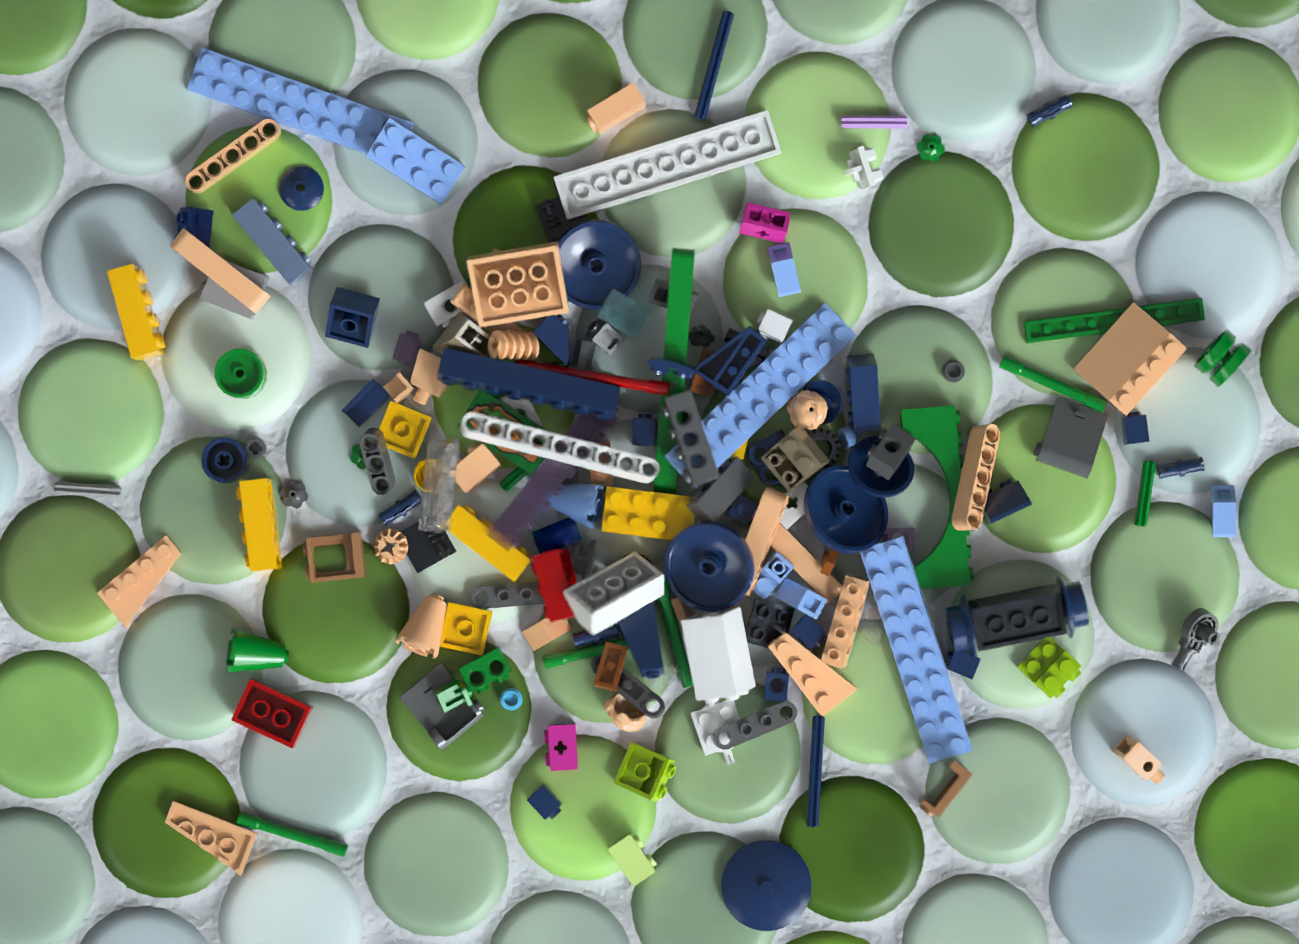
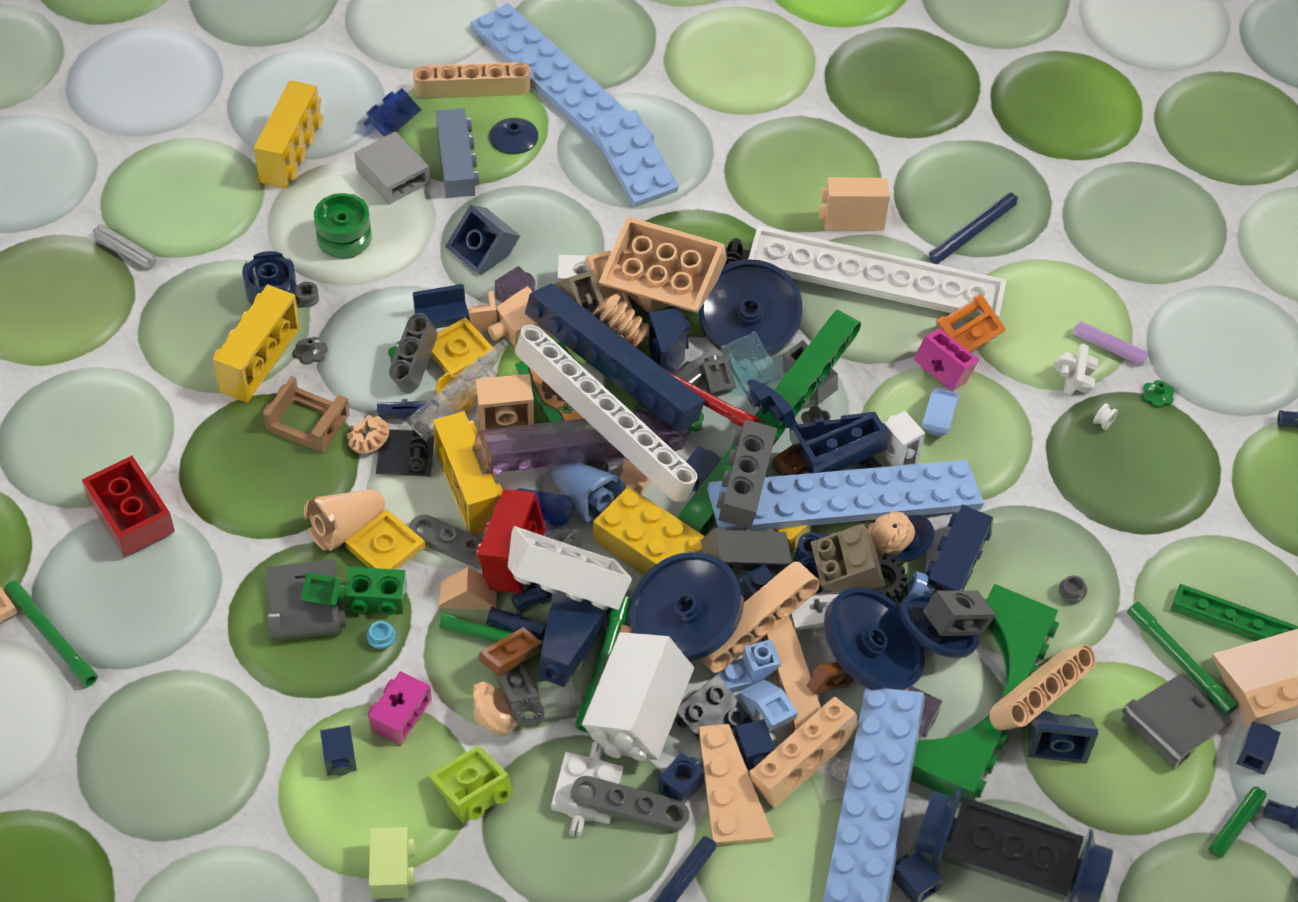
camera: 25 degrees right, 35 degrees down
light nougat wing [97,535,182,628] -> none
light nougat beam [169,228,270,314] -> none
green cone [226,628,289,673] -> none
none -> orange plate [936,293,1006,353]
none -> white bush [1093,403,1118,430]

